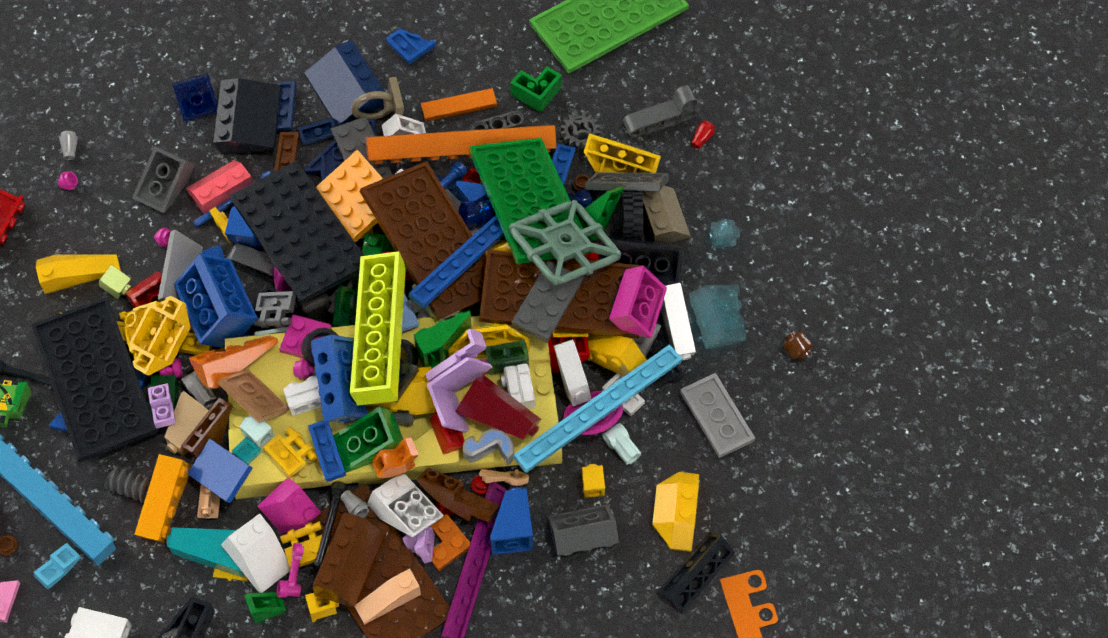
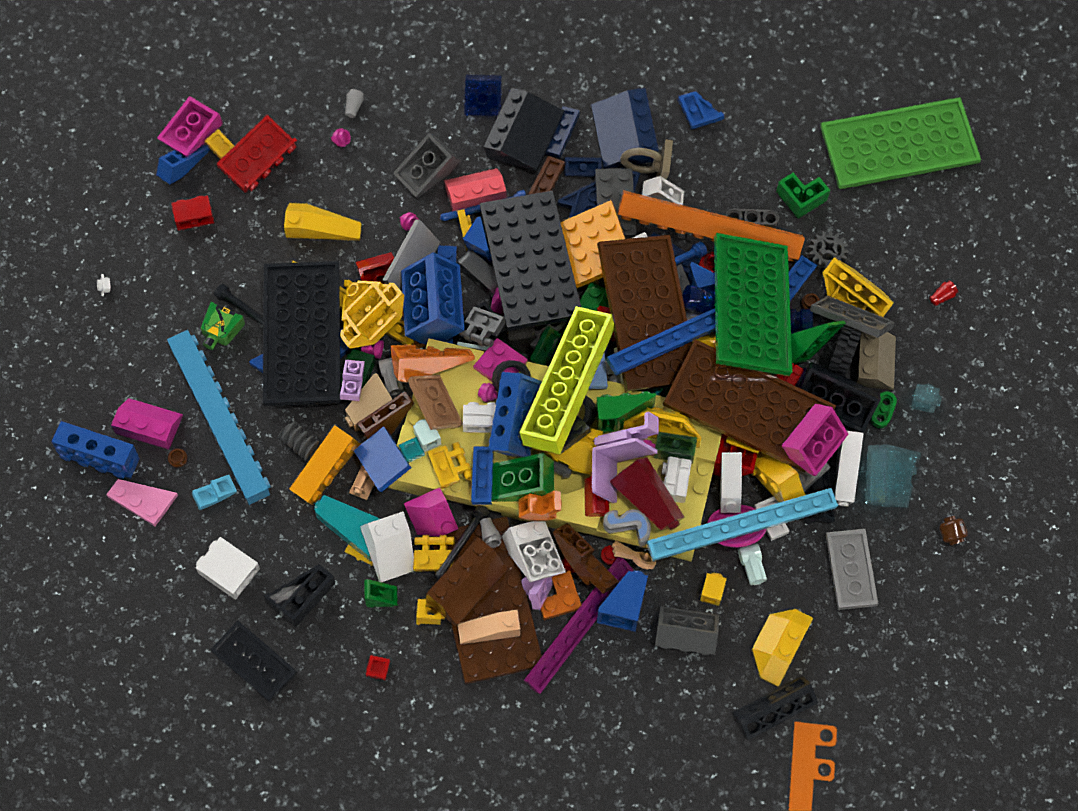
camera: 20 degrees right, 5 degrees up
yellowish green brick [99,265,131,299] -> none
dark pink brick [276,543,304,598] -> none
orange tile [421,88,497,122] -> none
sand green plate [509,200,621,286] -> none
dark grey plate [511,261,584,343] -> none
dark grey beam [623,85,697,138] -> none
none -> green plate [871,391,897,428]

